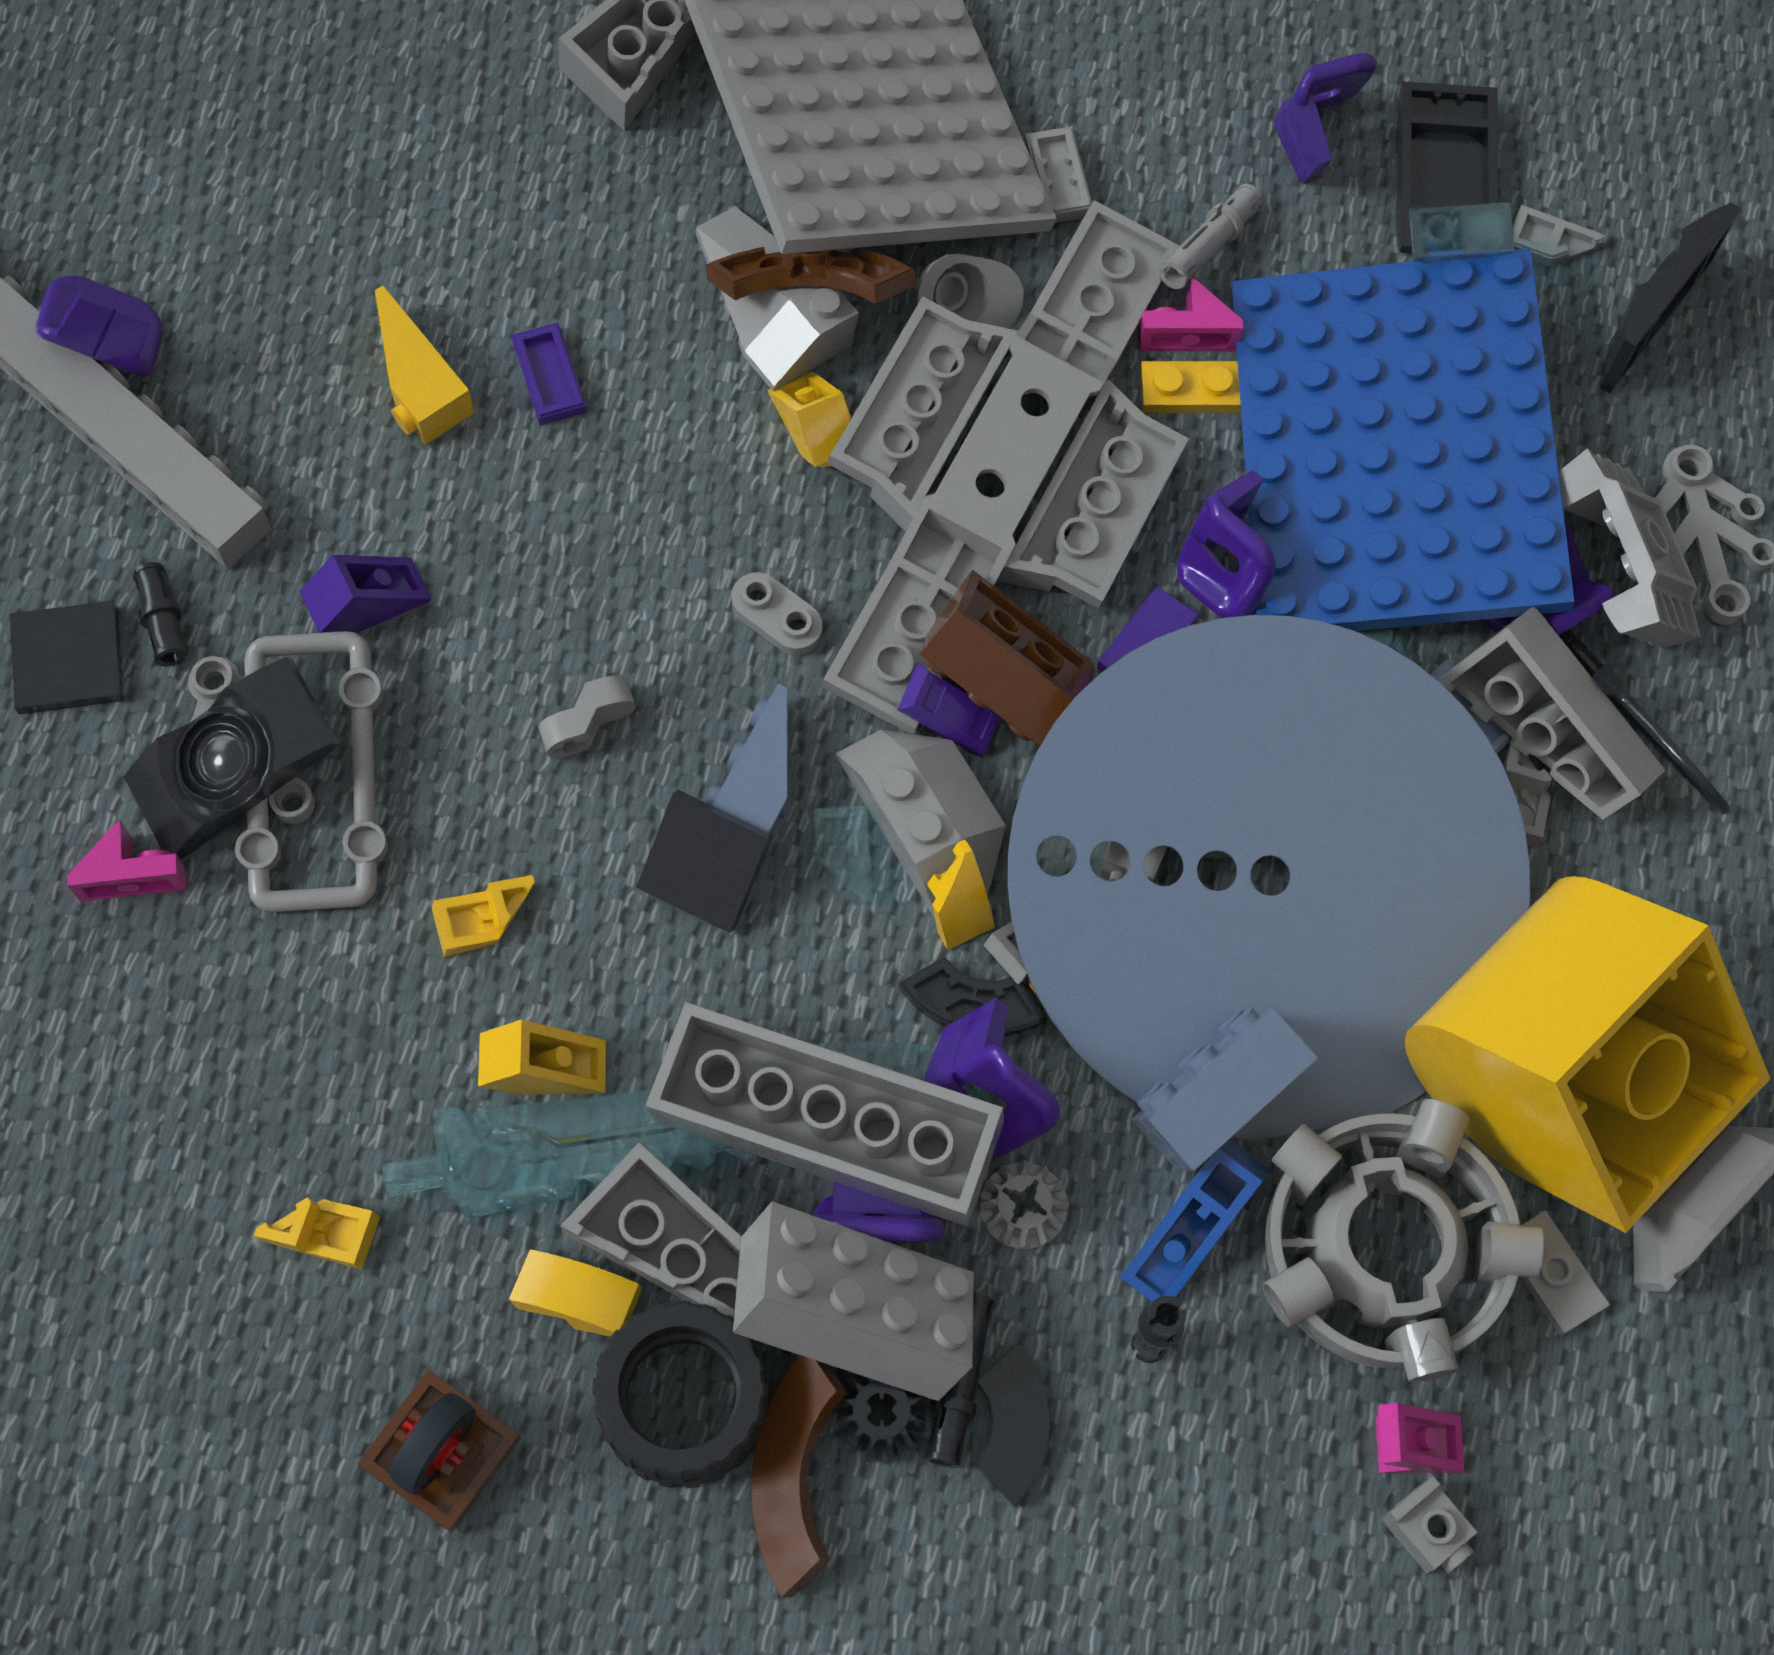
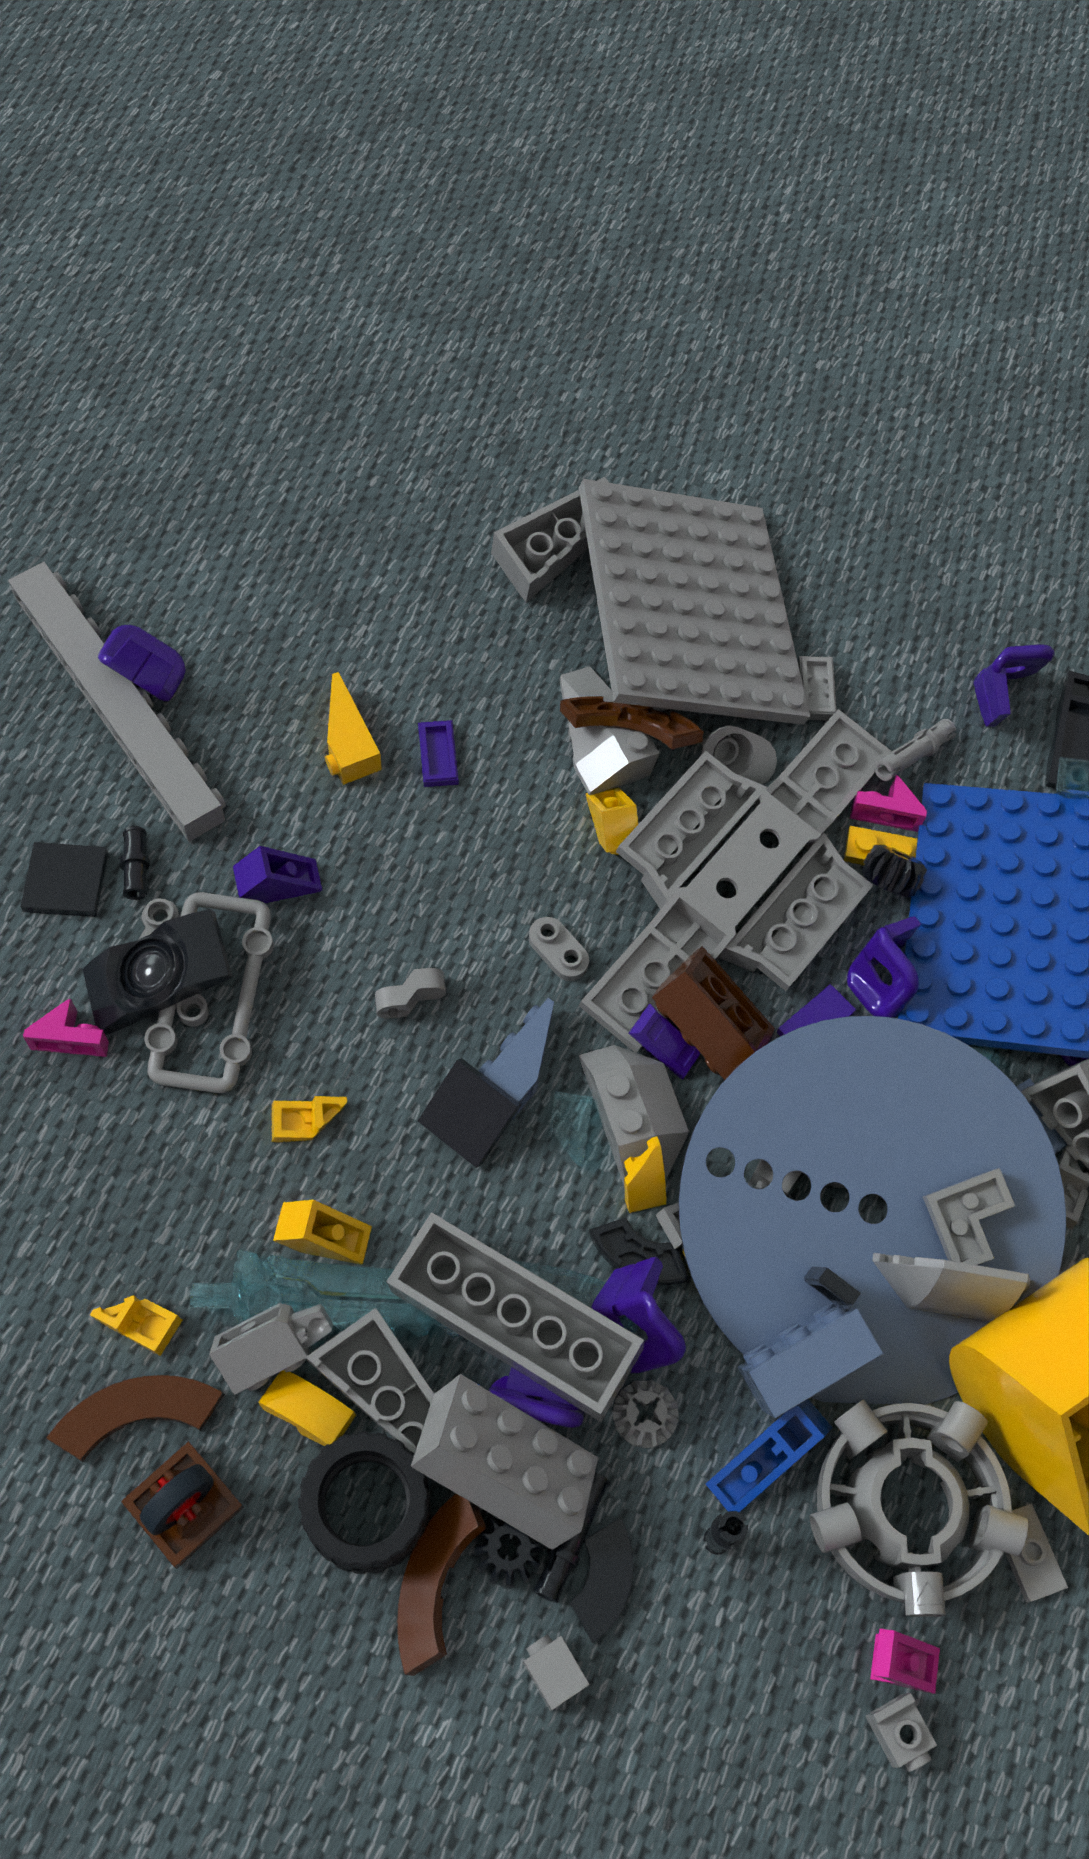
camera: 10 degrees right, 5 degrees down
none -> reddish brown tile [46,1375,224,1462]
none -> light grey hinge [209,1303,333,1395]
none -> light grey brick [523,1634,590,1711]
none -> black tile [804,1267,861,1305]
none -> black gear [861,845,927,897]
none -> light grey wedge [873,1253,1031,1321]
none -> light grey plate [923,1168,1015,1265]

